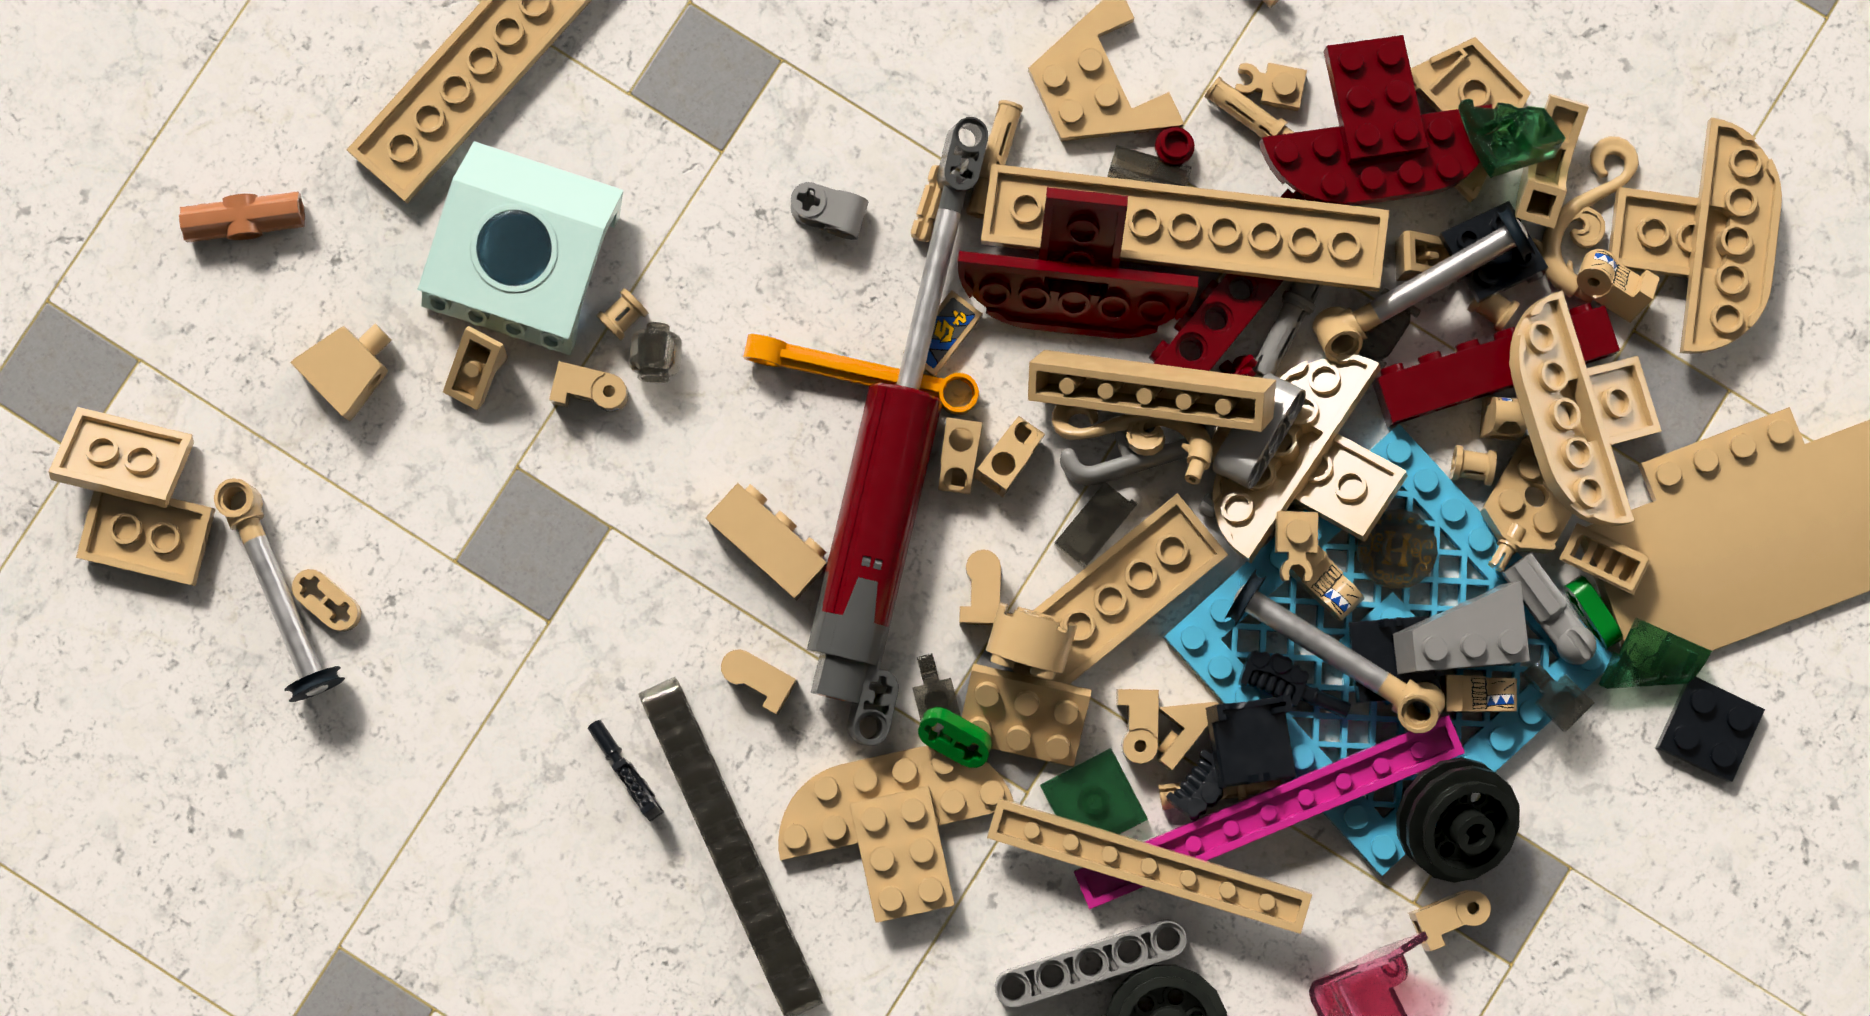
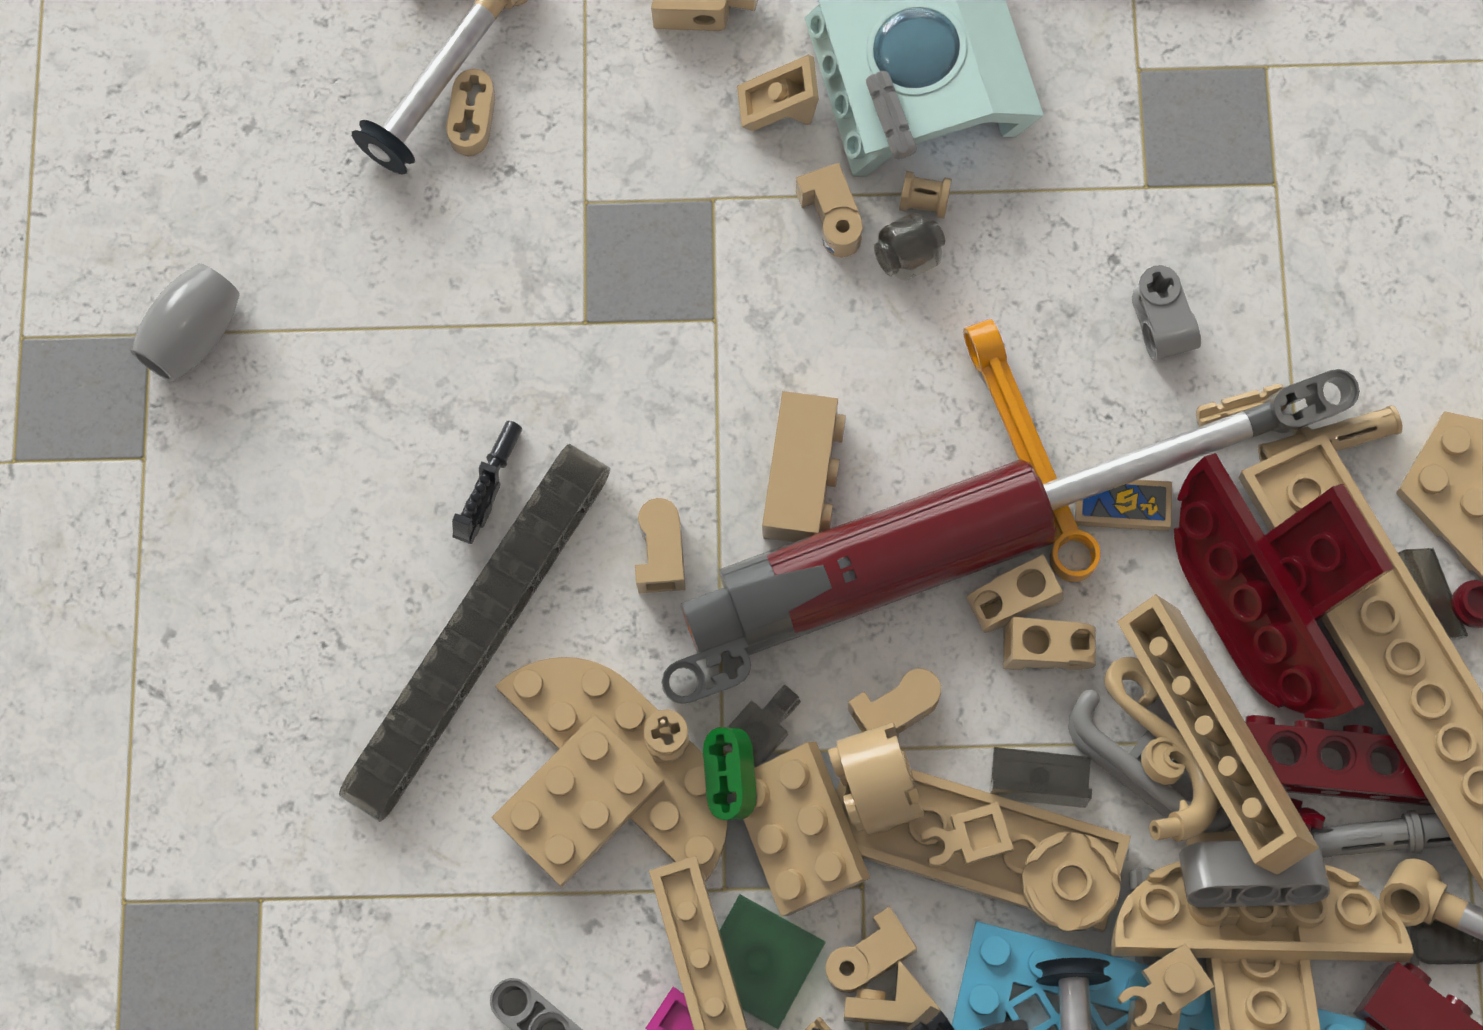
camera: 60 degrees right, 10 degrees down
none -> light grey piece [131,263,240,382]
none -> tan bush [644,709,689,762]
none -> light grey axle [866,71,917,160]
none -> tan plate [920,802,1014,868]
none -> tan tile [1021,832,1121,932]

